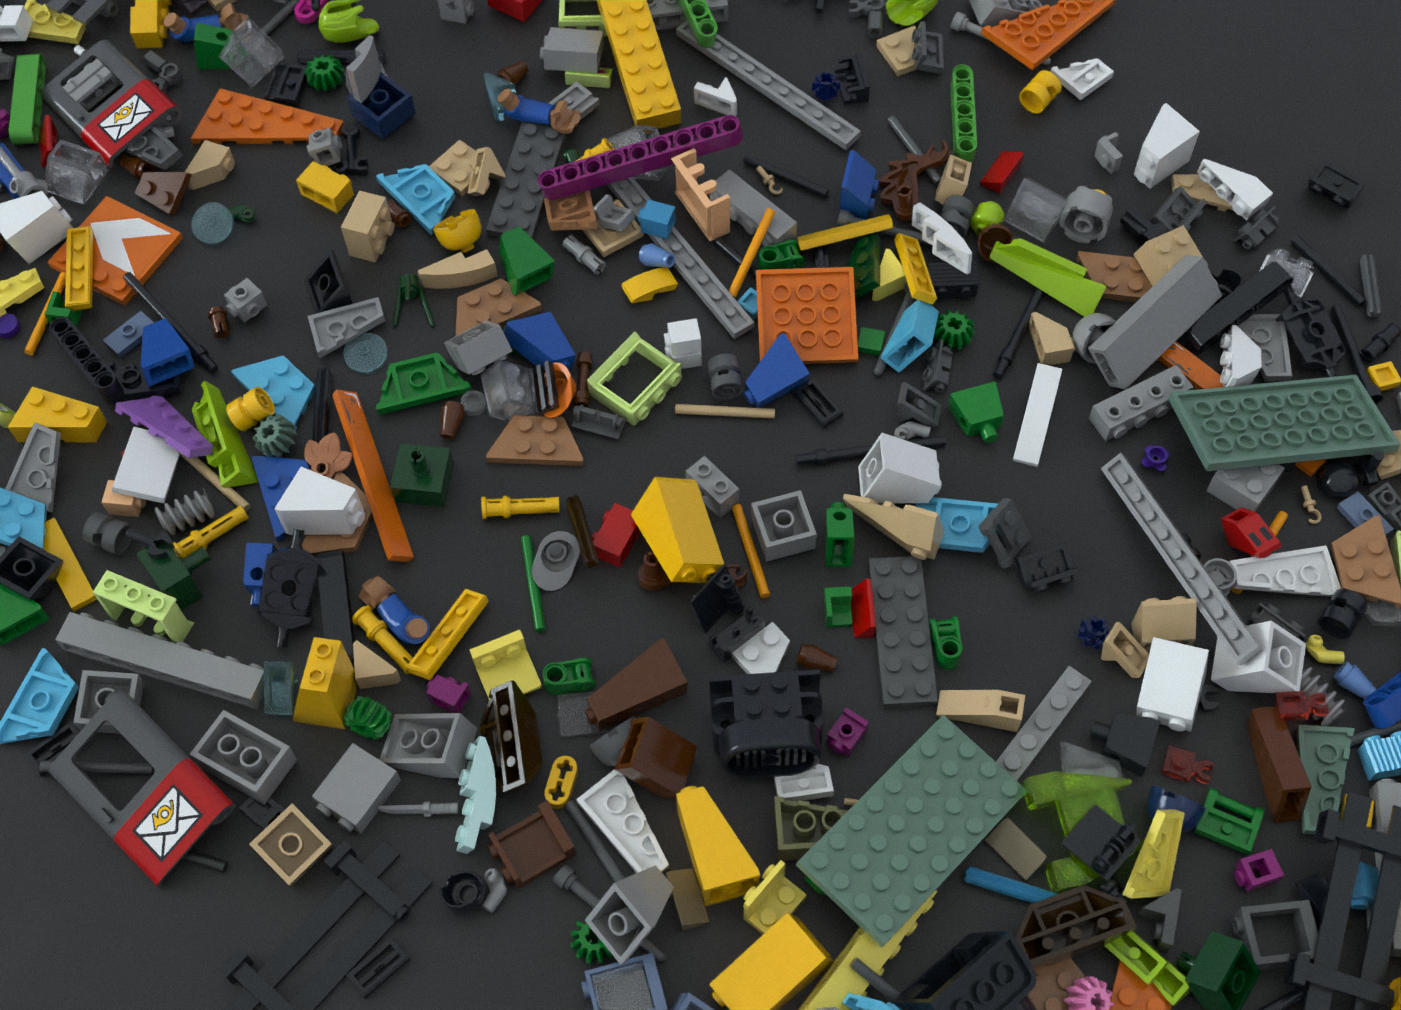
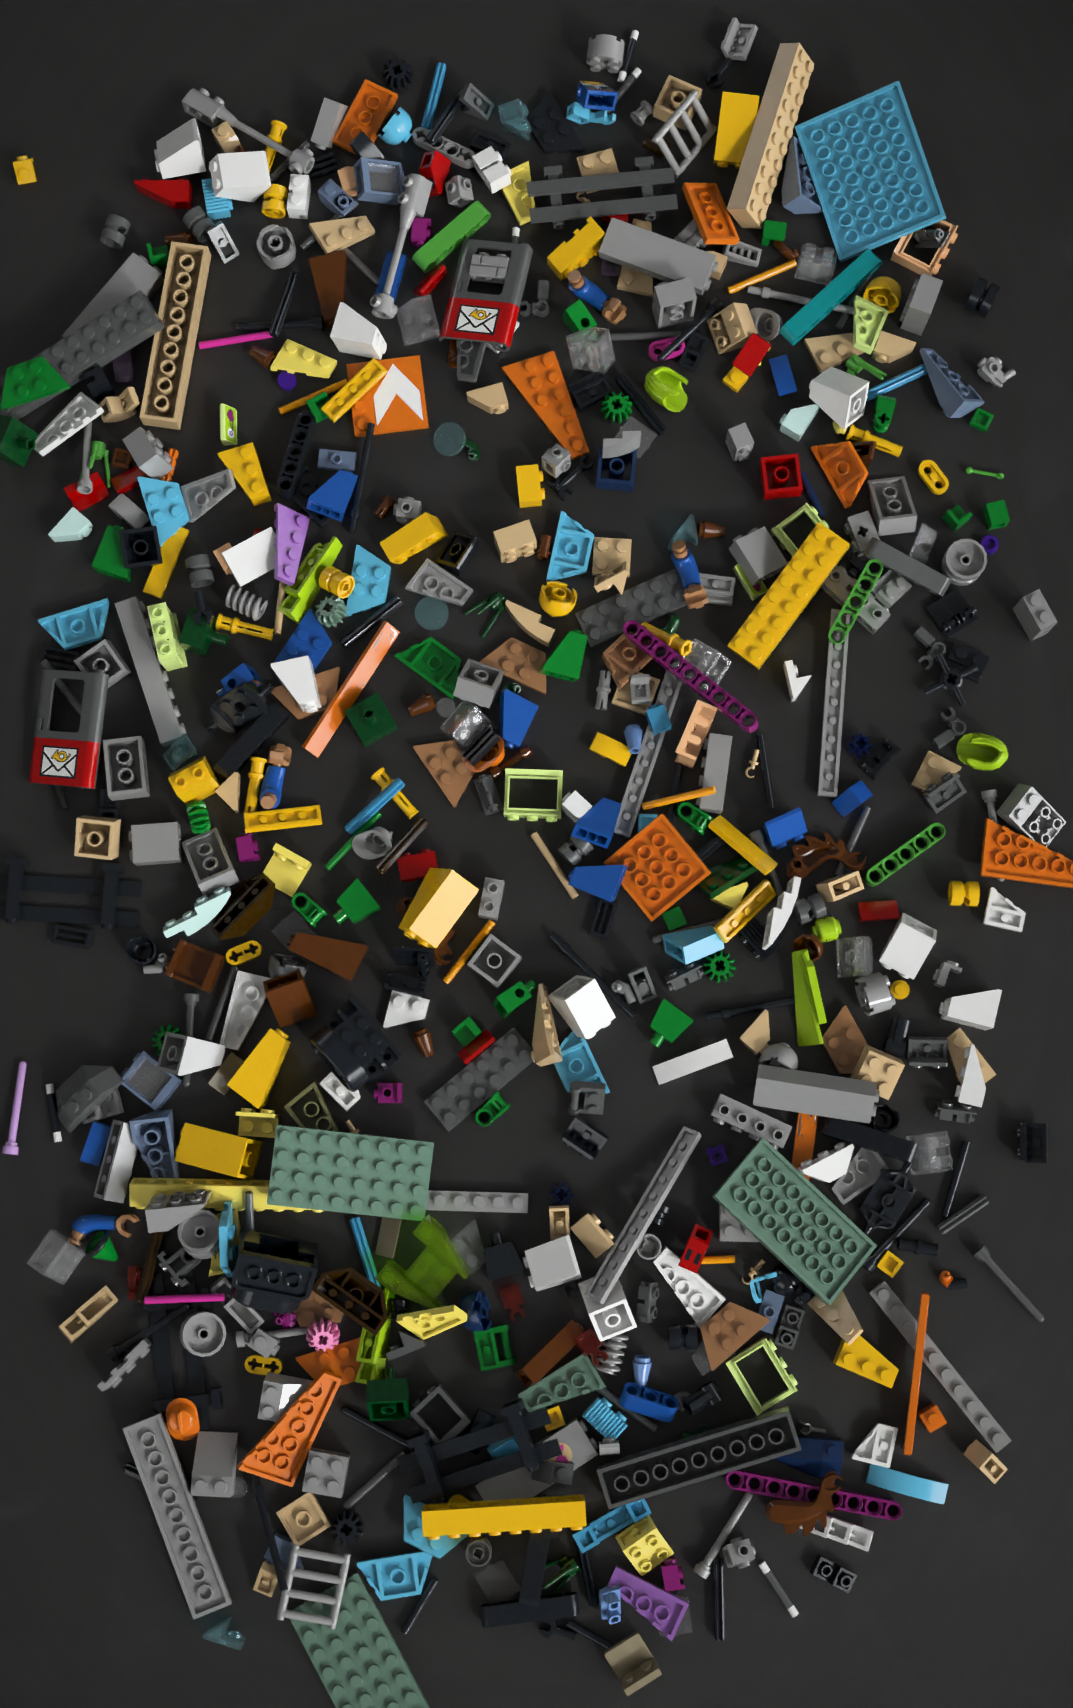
camera: 55 degrees right, 20 degrees up
reddish brown wing [135,172,192,215] -> none
nougat plate [304,433,353,479] -> none
light grey piece [378,801,459,817] -> none
tan slope [936,690,1025,732] -> none
black hinge [1061,804,1142,881] -> none
magenta brick [1234,849,1285,892] -> none
light yellow arm [1306,635,1345,665] -> none
none -> green torso [333,878,381,924]
none -> dark azure axle [345,778,405,835]
none -> yellow wedge [380,512,448,564]
none -> blue slope [571,797,621,849]
none -> medium azure piece [750,1271,777,1303]
none -> blue slope [831,780,873,818]
none -> white slope [879,913,937,980]

